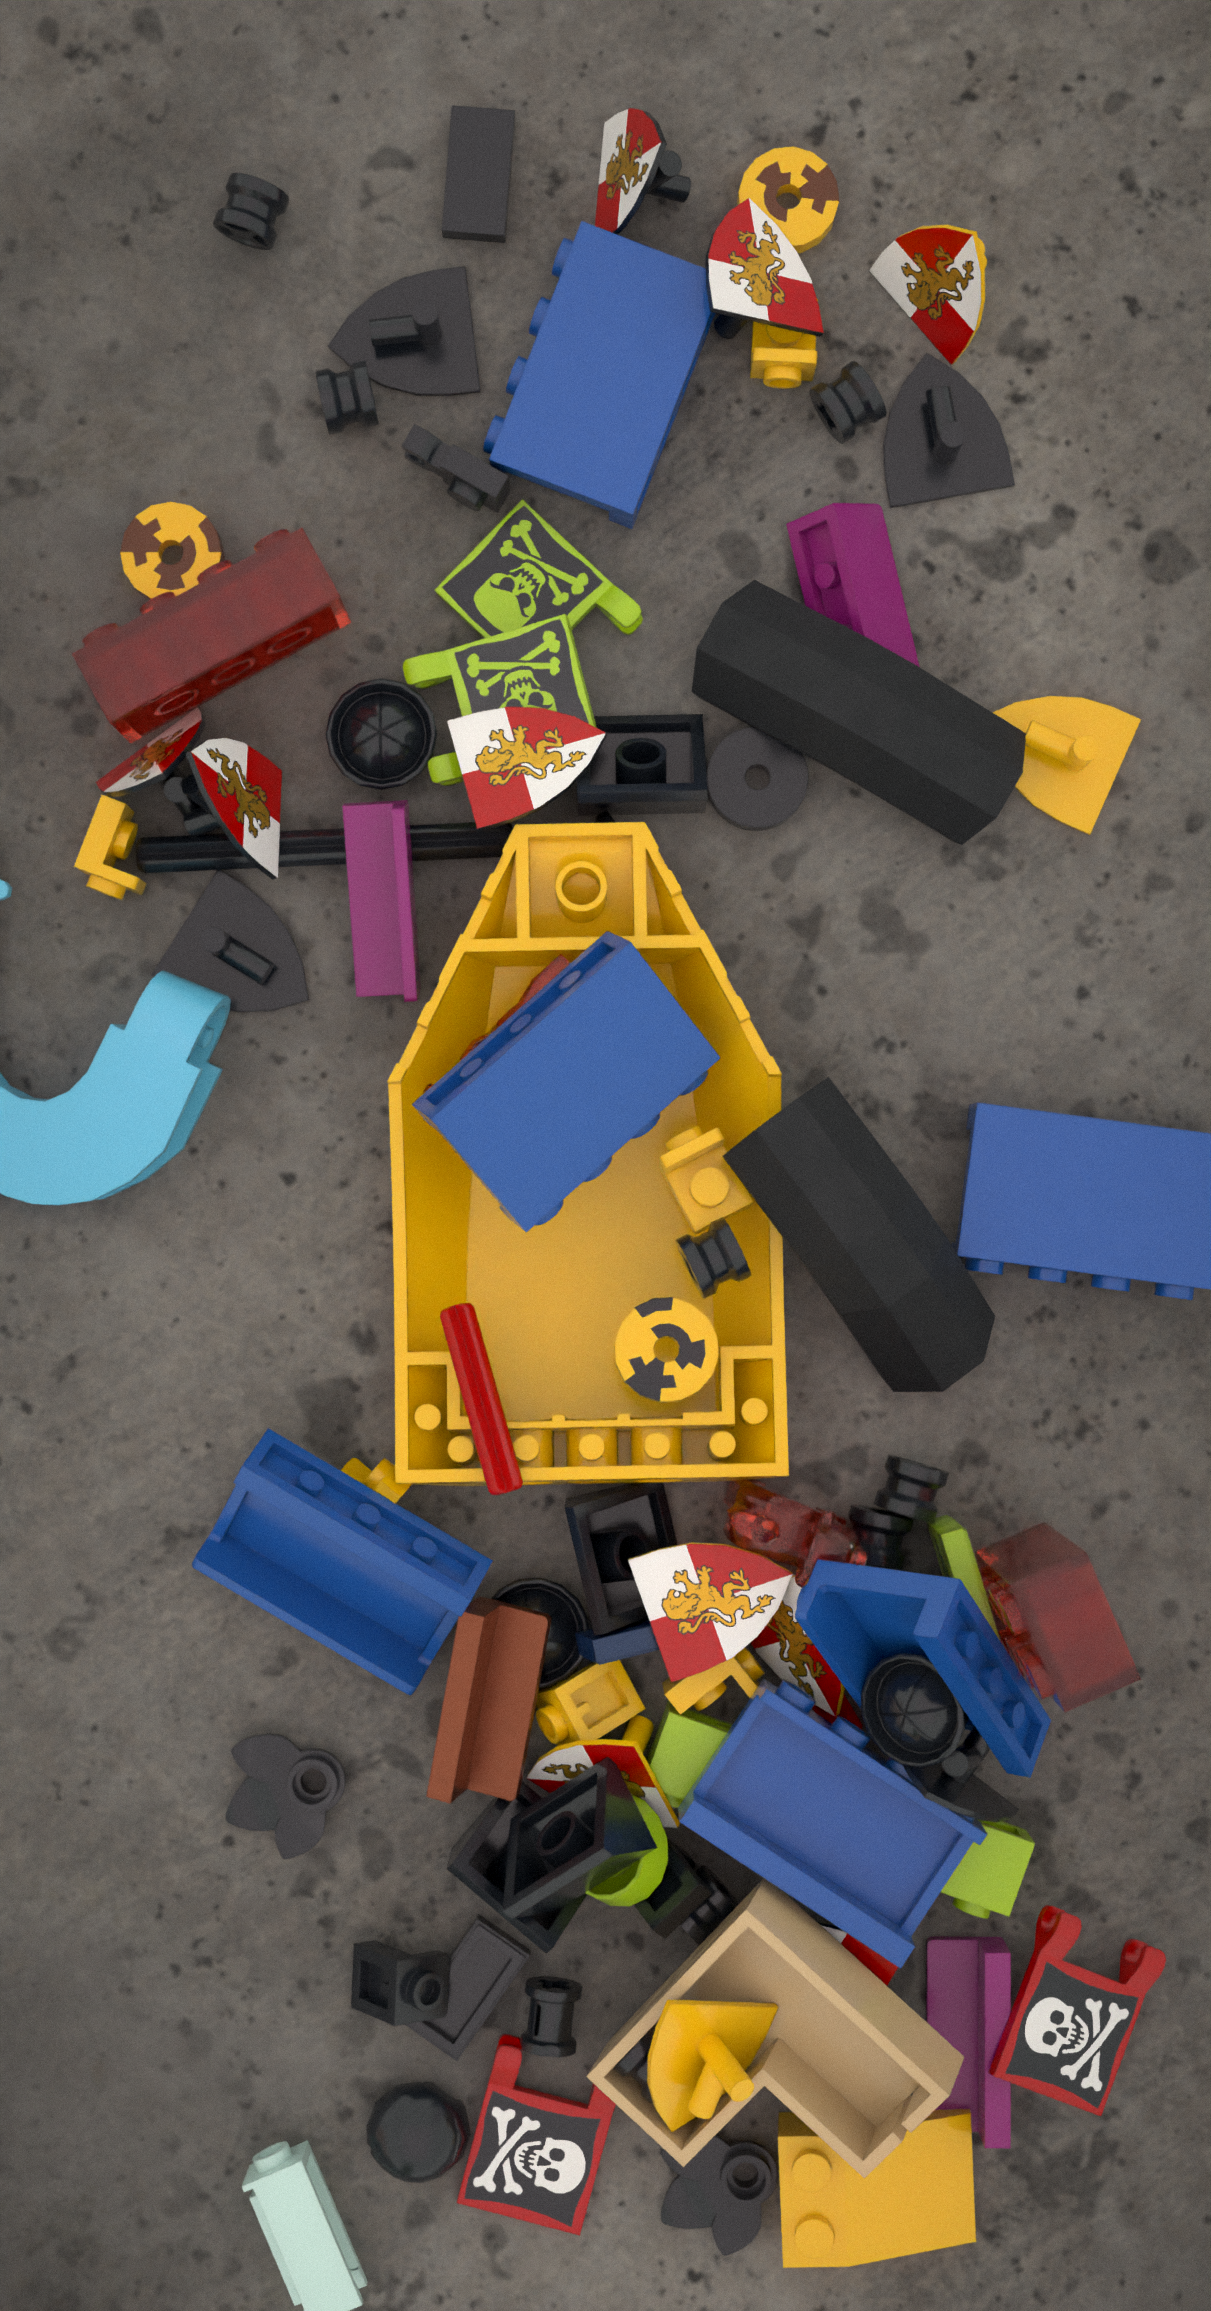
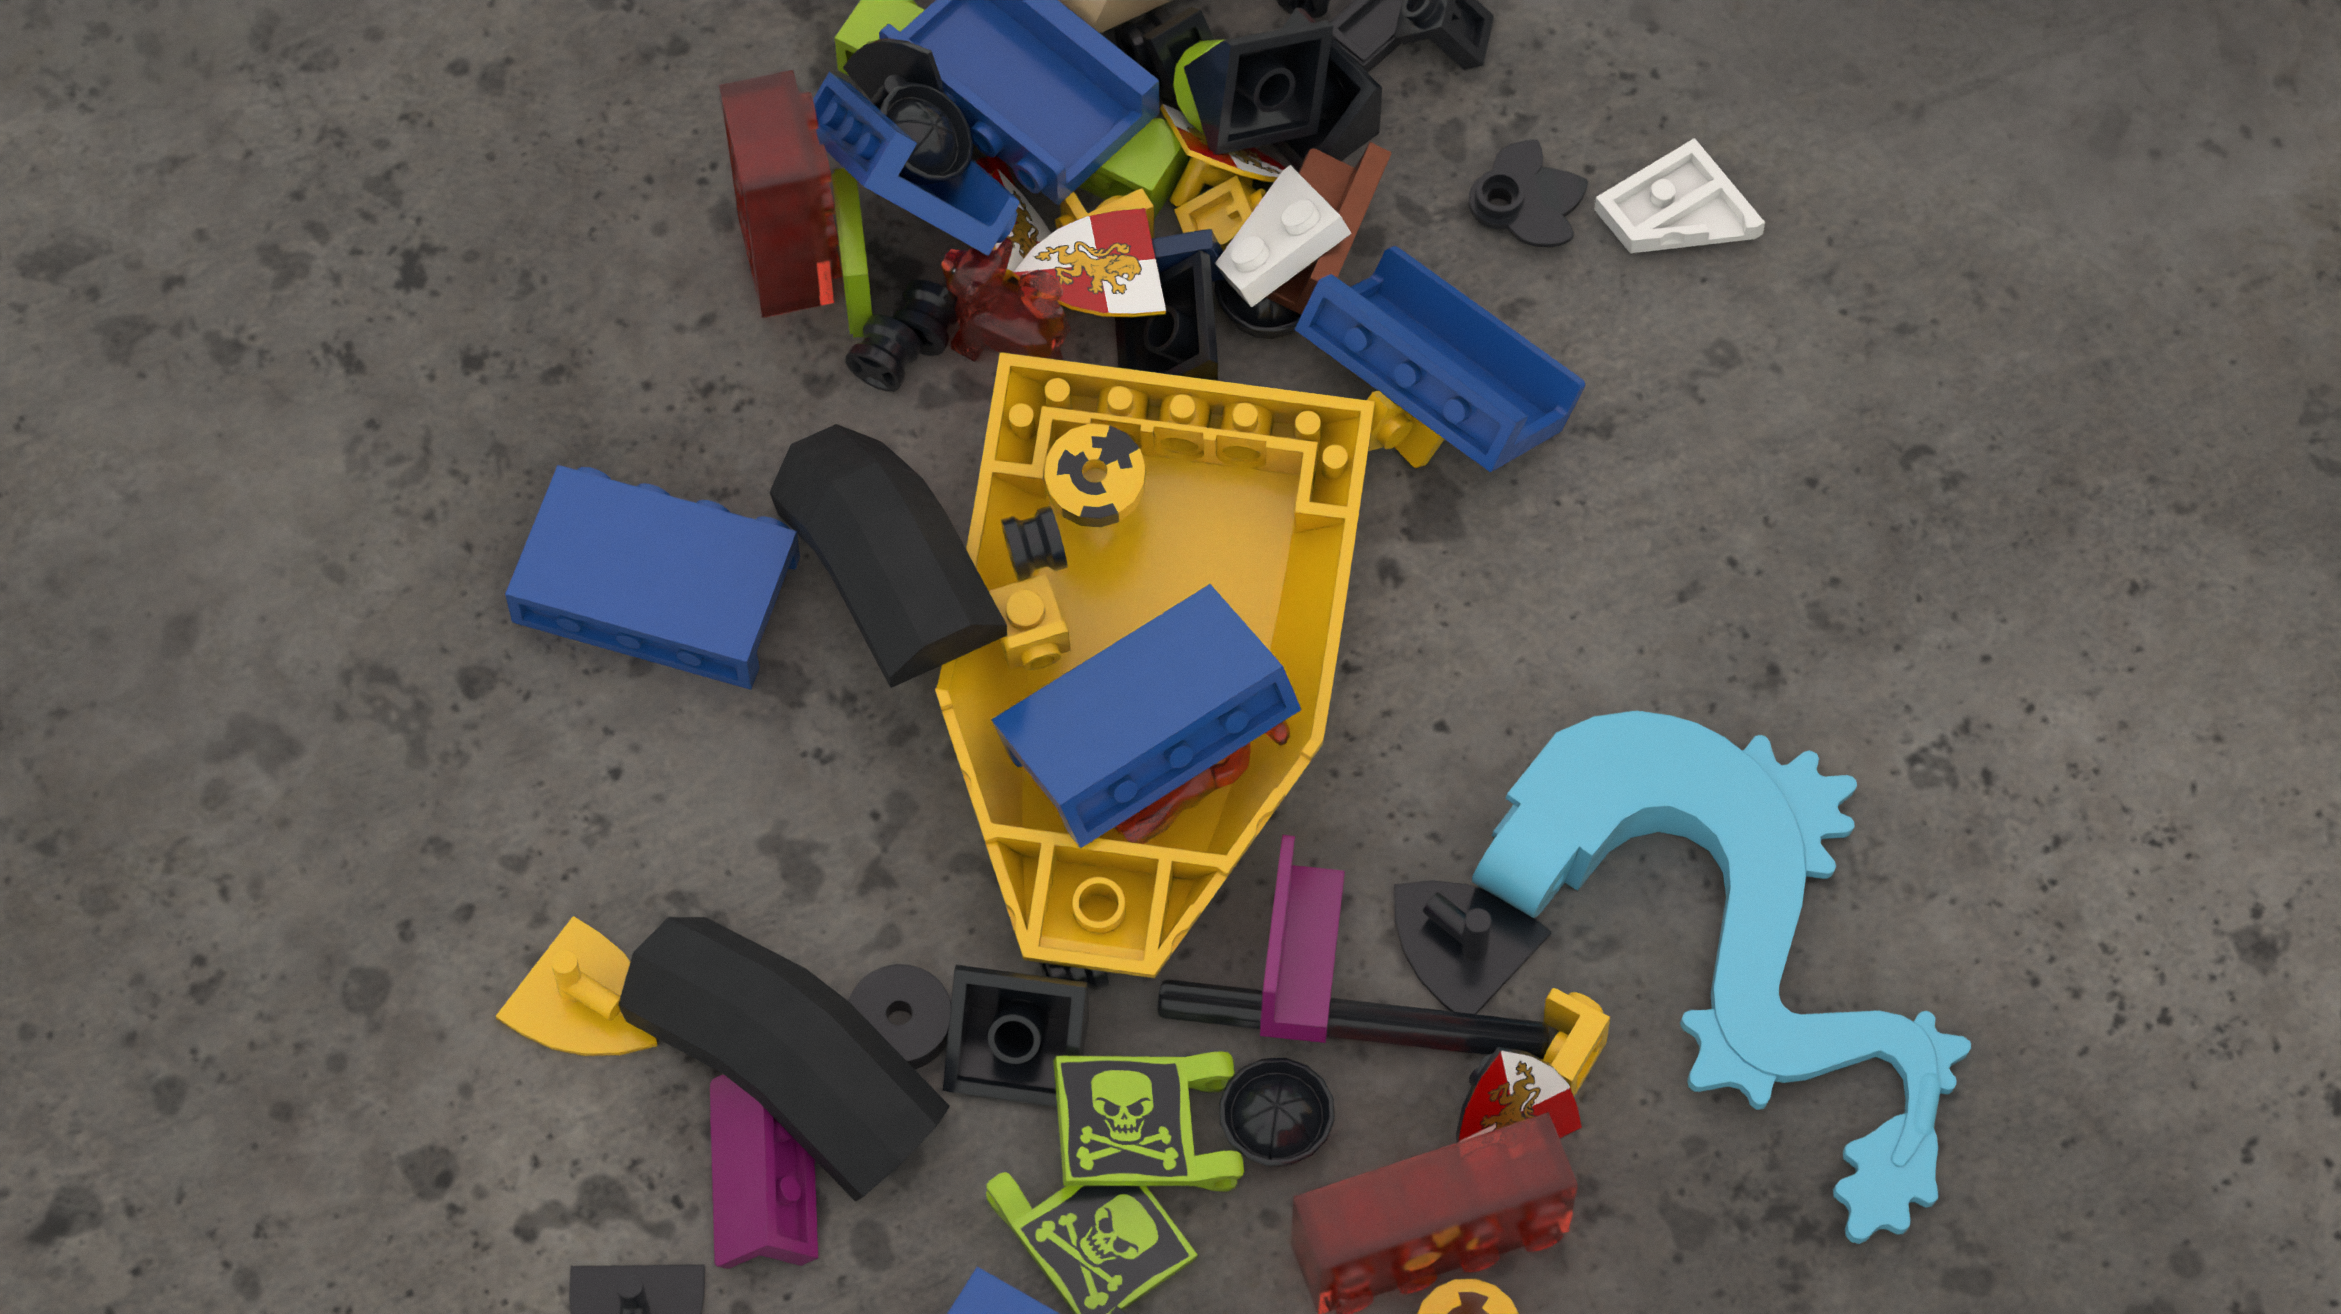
camera: 170 degrees left, 25 degrees down
shield [182,738,282,880] -> none
red axle [440,1303,523,1496] -> none
shield [447,707,607,832] -> none
none -> white wing [1215,165,1352,308]
none -> white wing [1594,138,1765,253]

